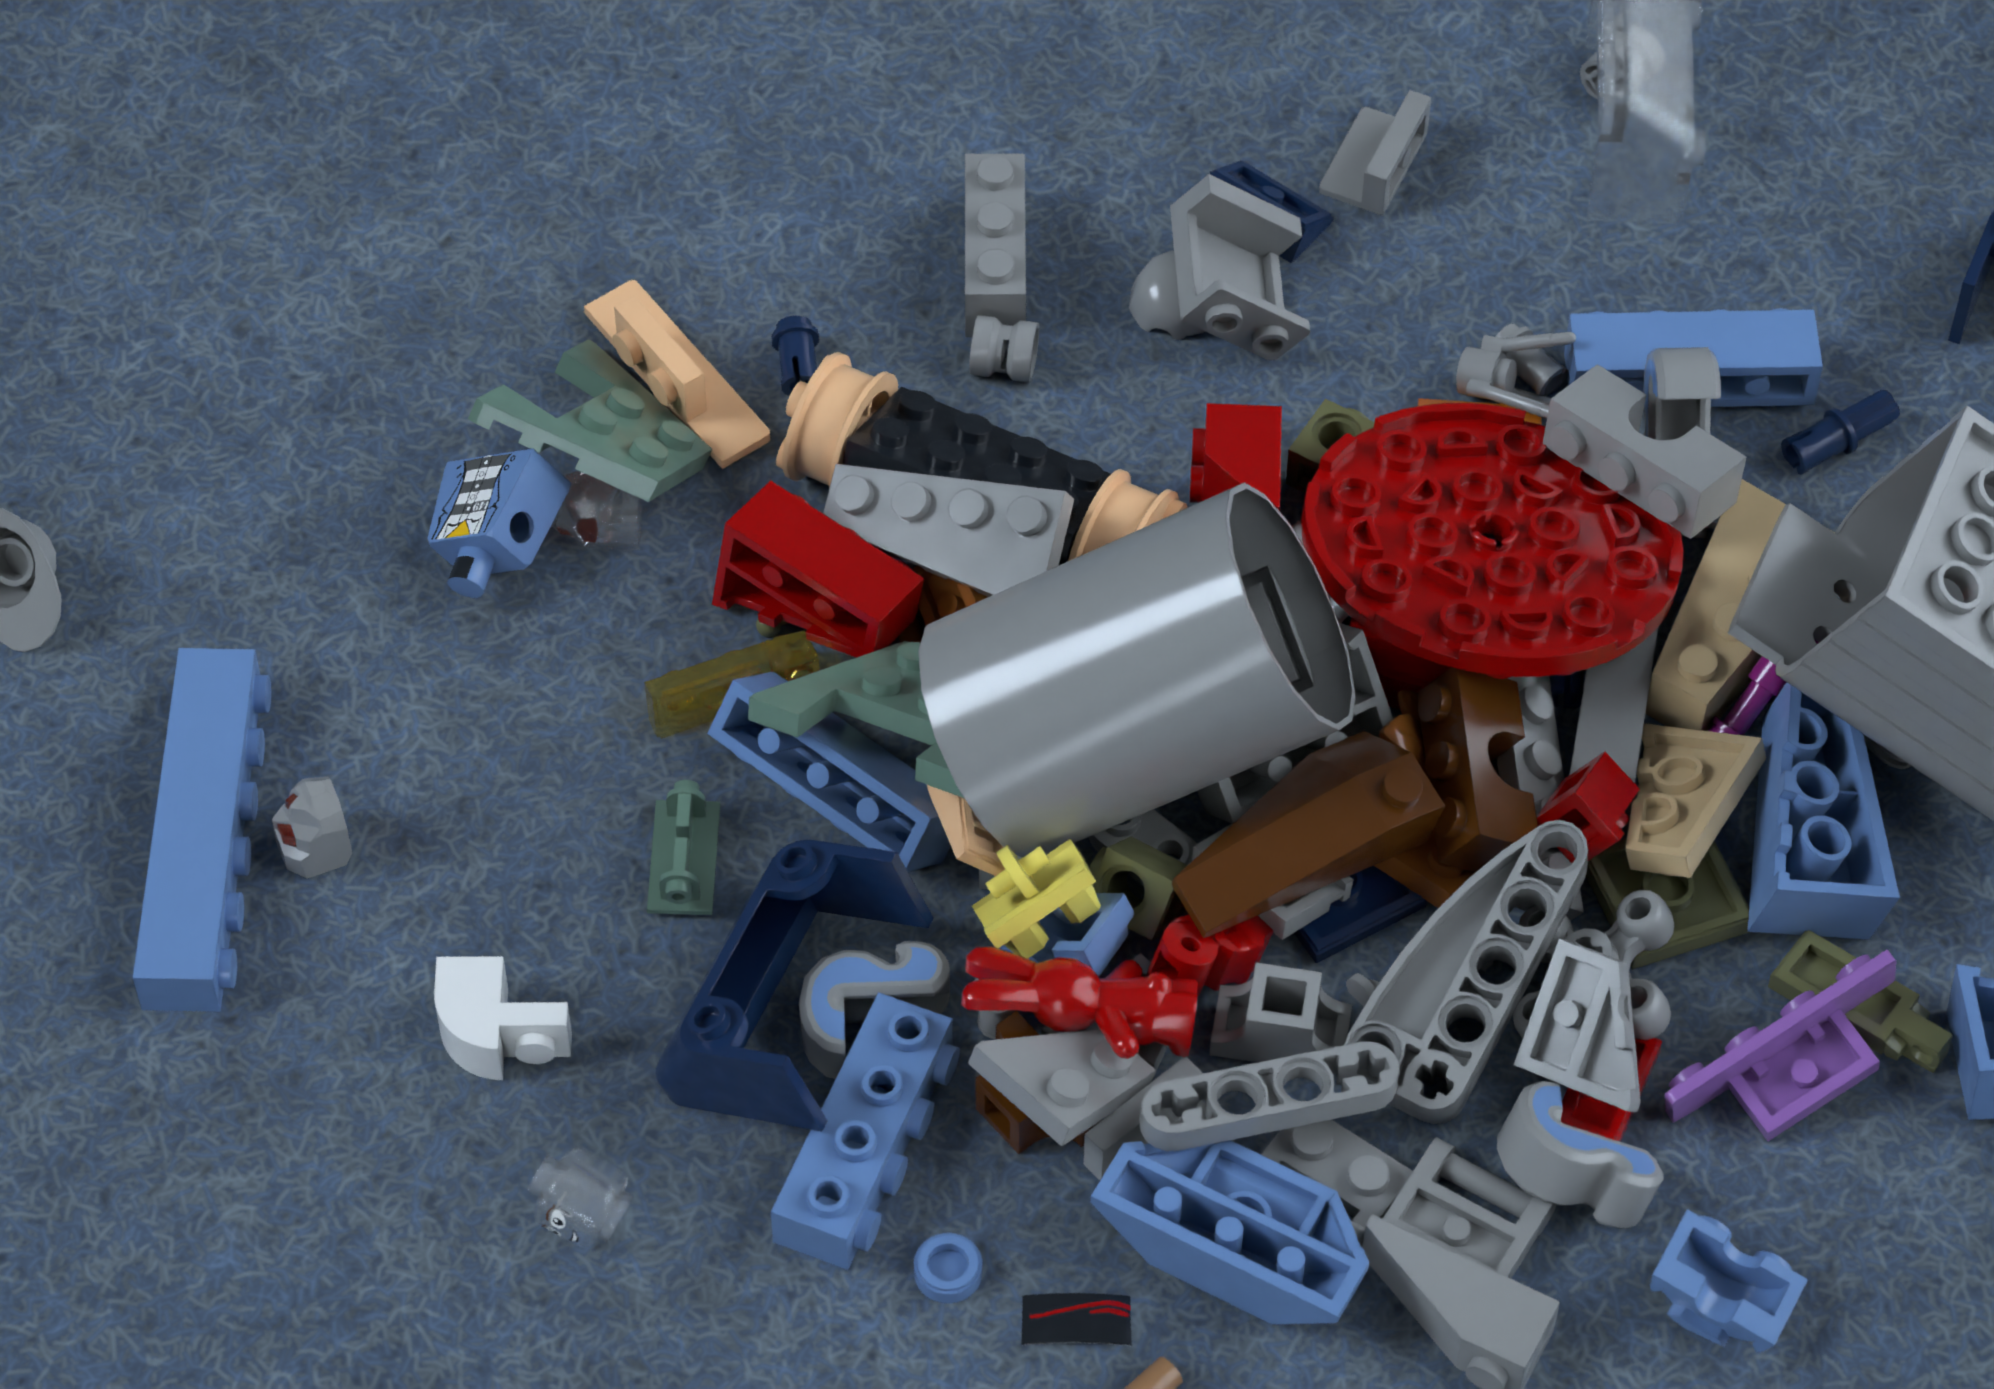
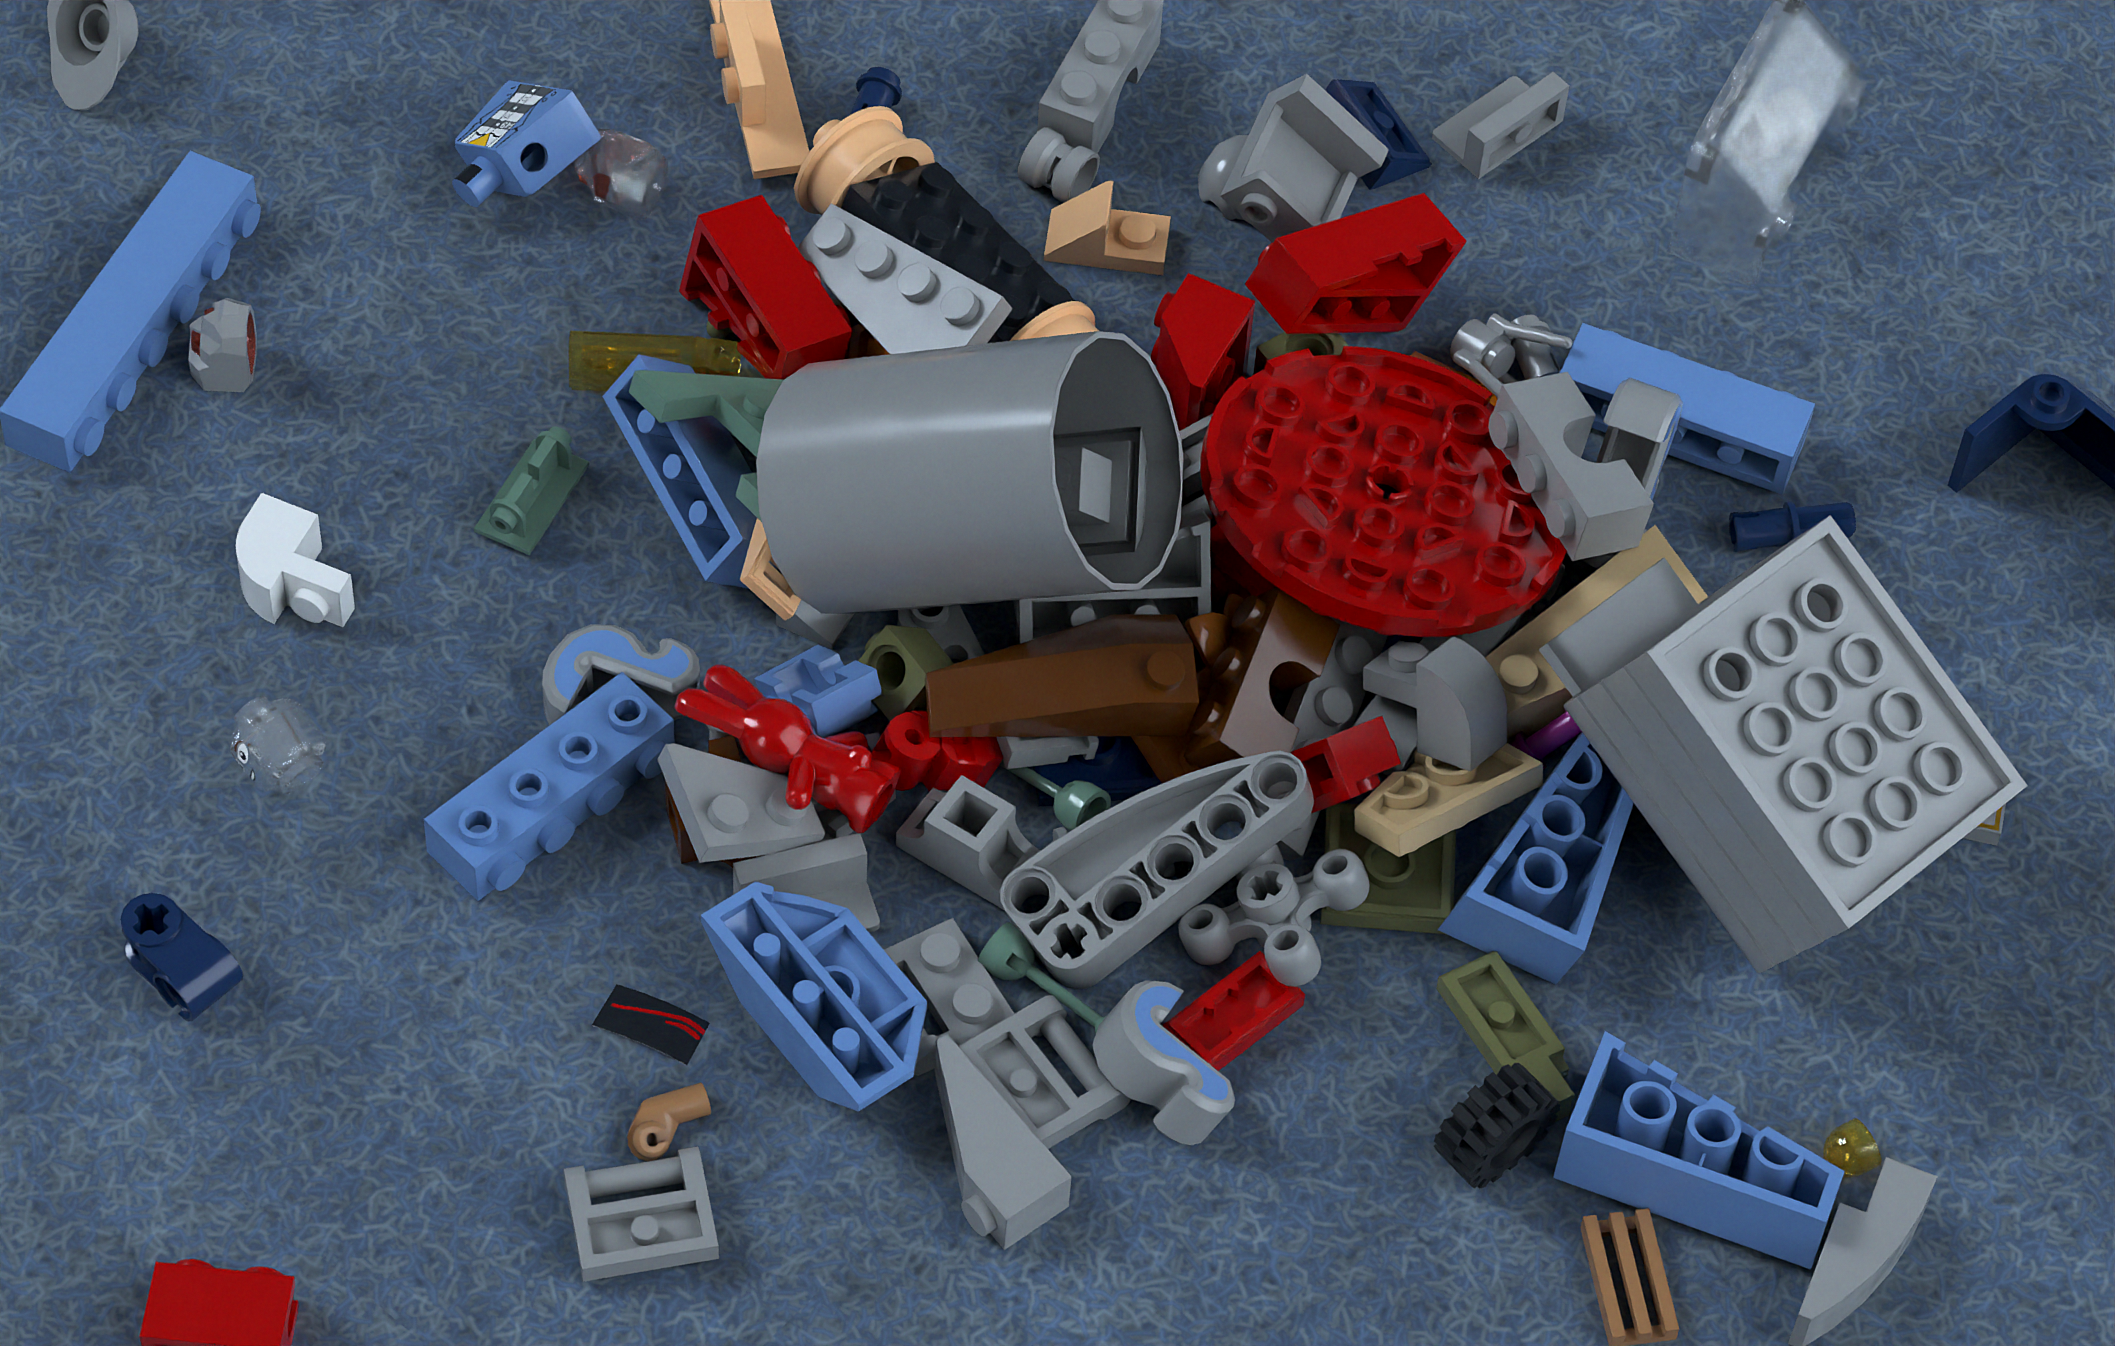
camera: 20 degrees right, 0 degrees up
sand green wing [468,339,712,502] -> none
dark blue windscreen [656,840,934,1131] -> none
medium blue tile [914,1233,982,1303] -> none
light yellow hips [972,839,1101,959] -> none
light grey beam [1140,1042,1400,1151] -> none
light grey wing [1513,939,1641,1112] -> none
medium blue cylinder [1650,1209,1808,1352] -> none
medium lavender bracket [1665,950,1896,1141] -> none
none -> sand green hinge [978,922,1106,1034]
none -> sand green hinge [999,760,1111,831]
none -> light nougat slope [1044,181,1171,275]
none -> red wedge [1245,193,1467,334]
none -> light grey brick [1363,636,1507,772]
none -> black tyre [1434,1063,1560,1189]

